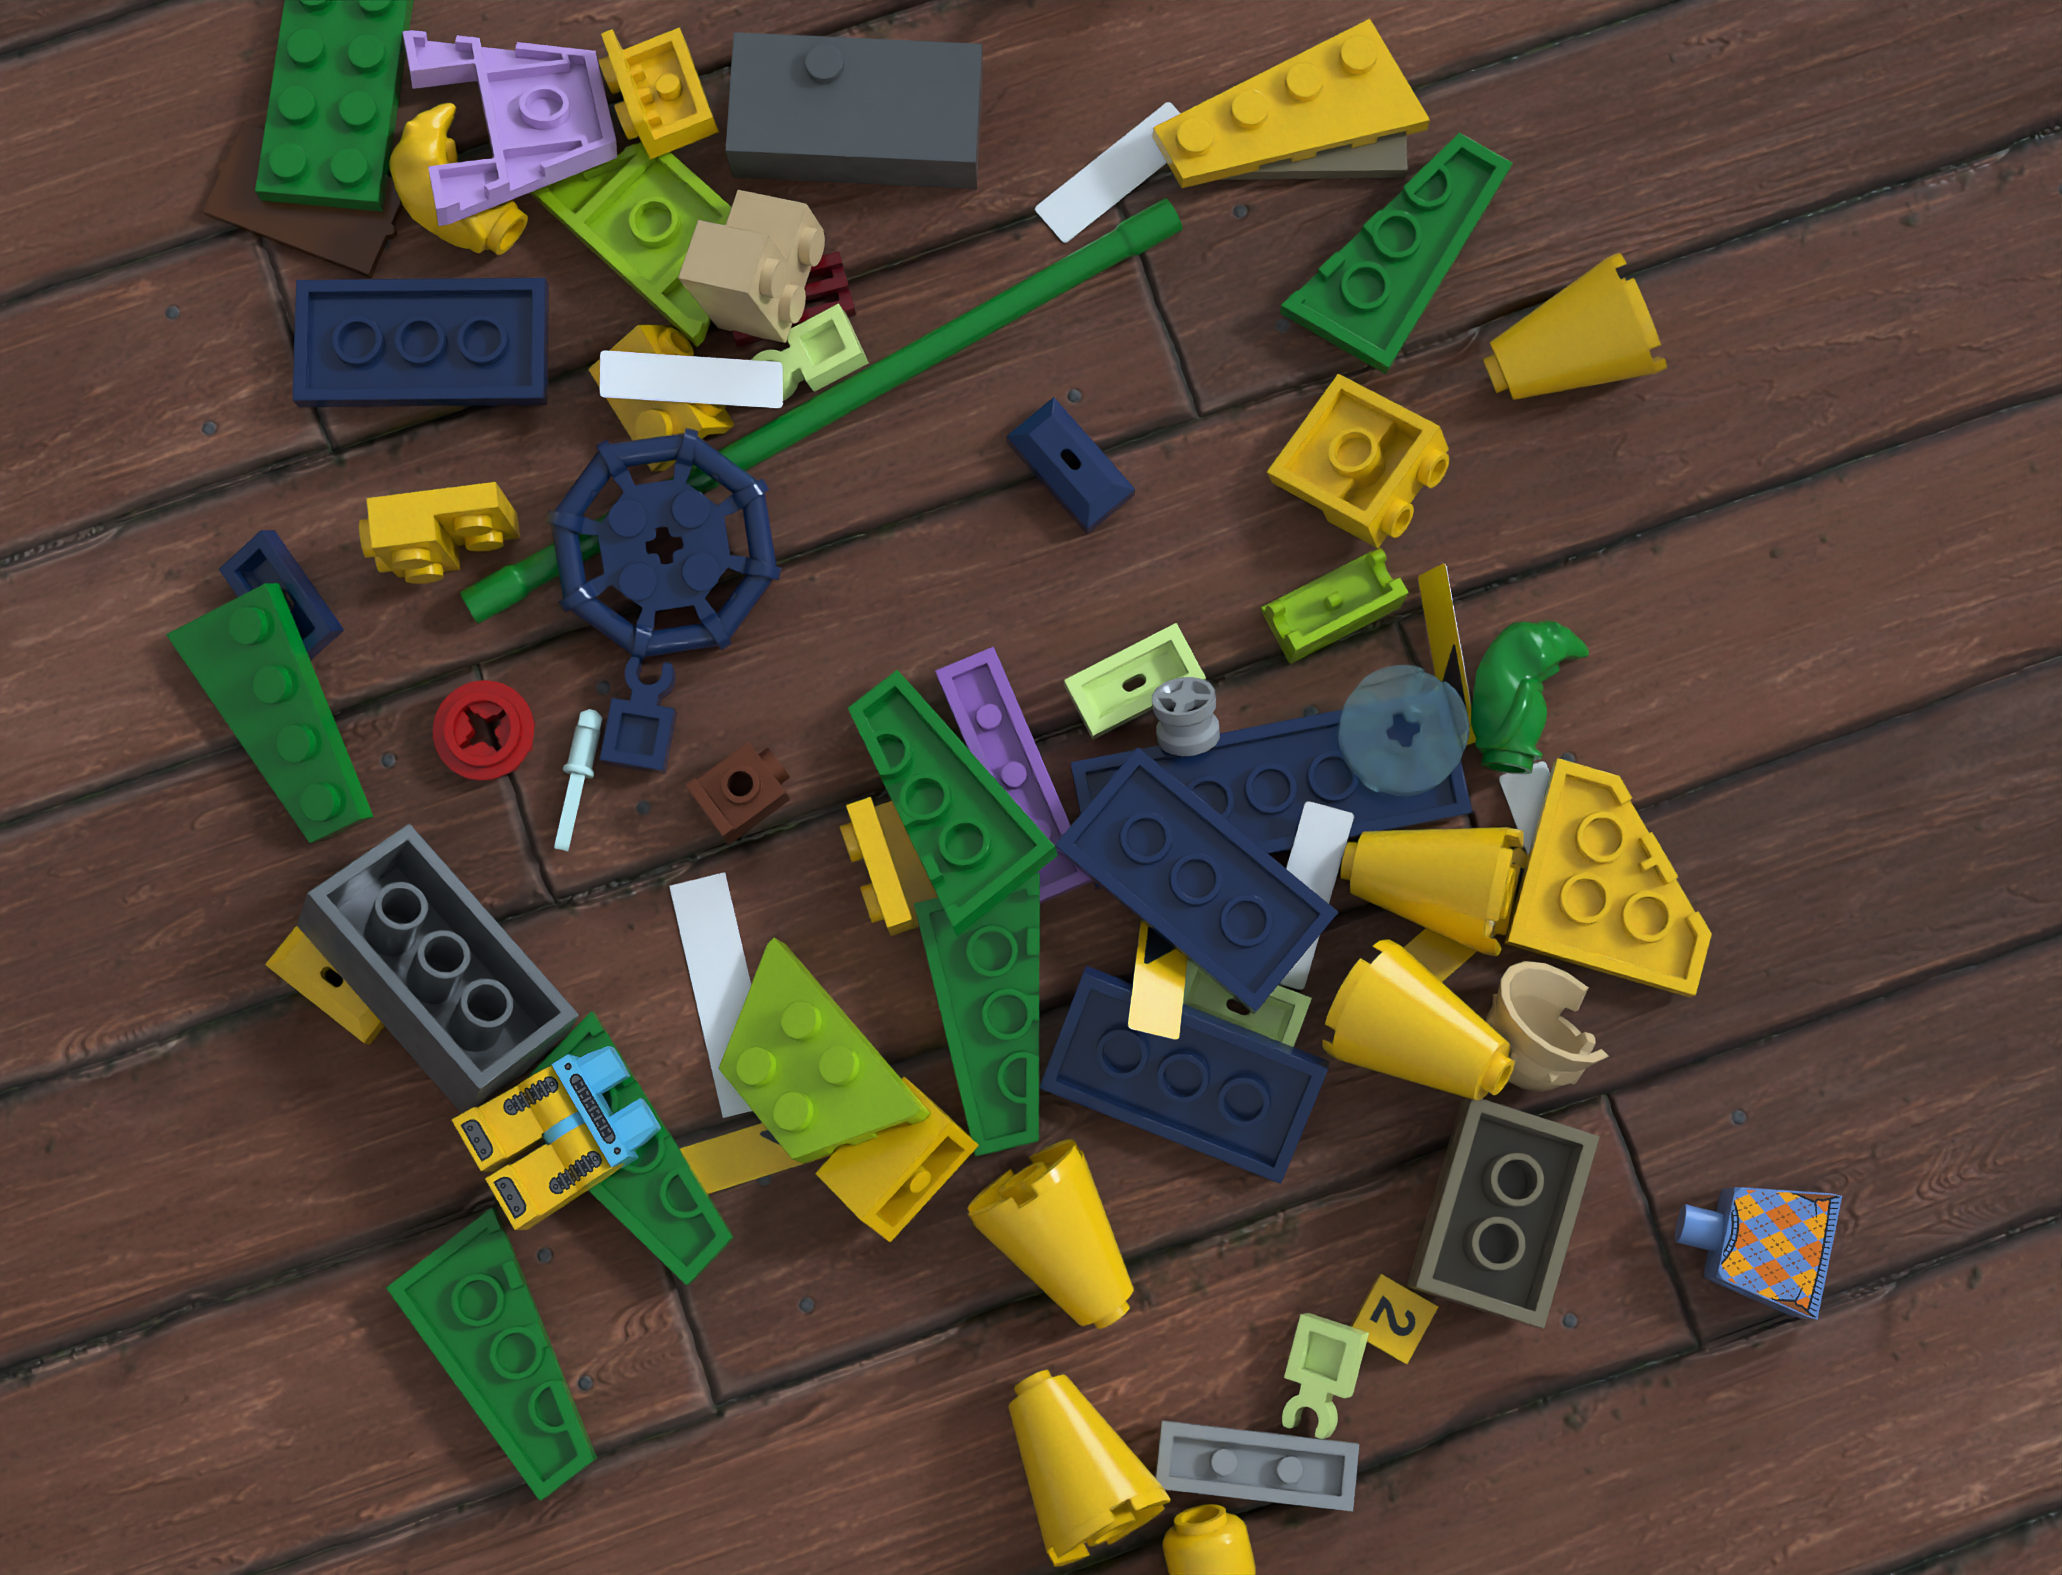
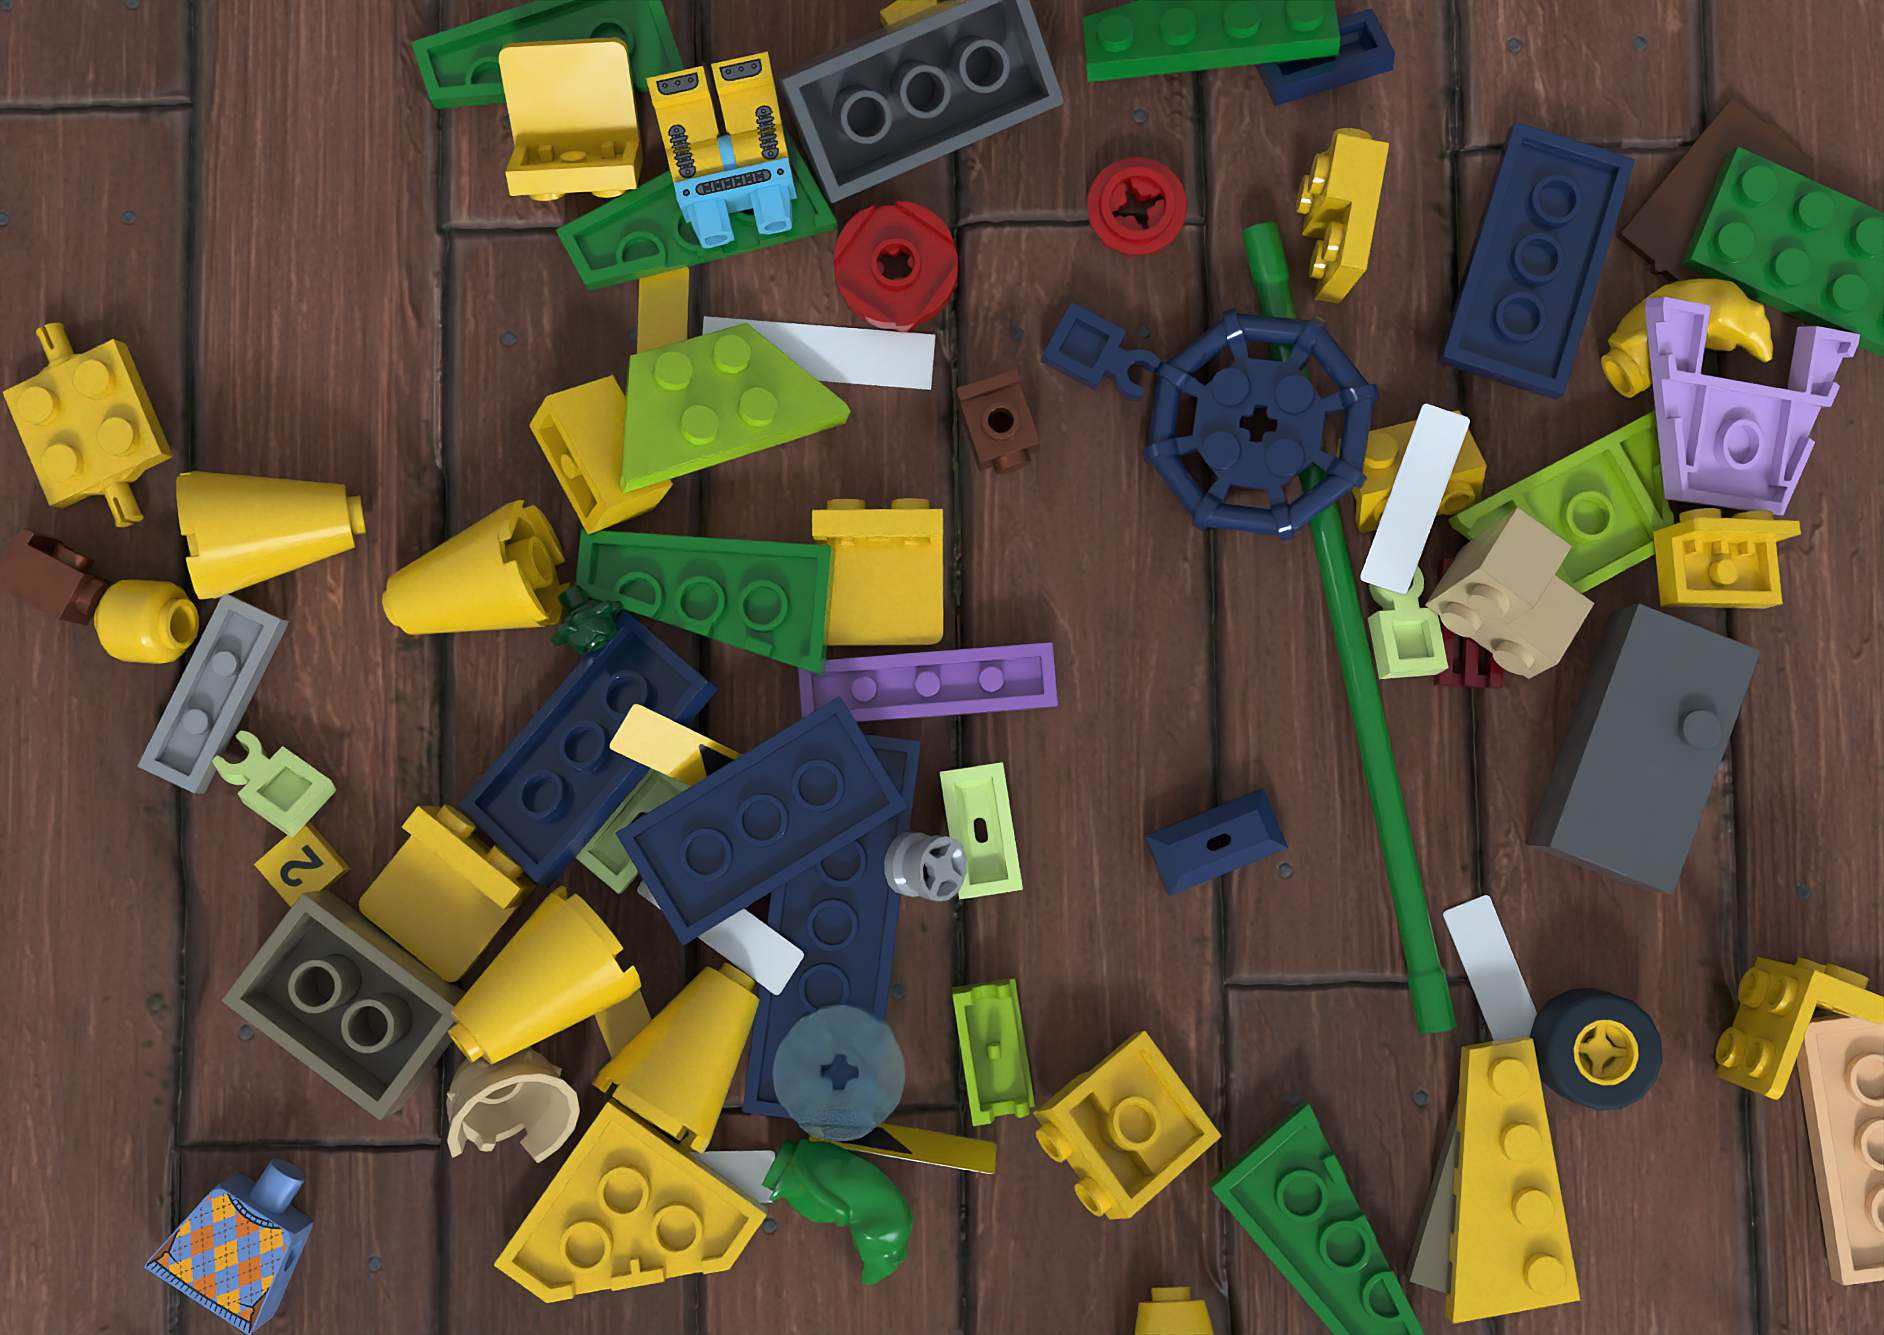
camera: 105 degrees right, 5 degrees up
light aqua piece [554,709,602,851] -> none
green wing [848,670,1058,936] -> none
none -> yellow bracket [359,804,537,982]
none -> yellow bracket [499,37,644,201]
none -> dark green plant [550,585,623,655]
none -> red plate [834,201,958,332]
none -> black wheel [1529,988,1663,1111]

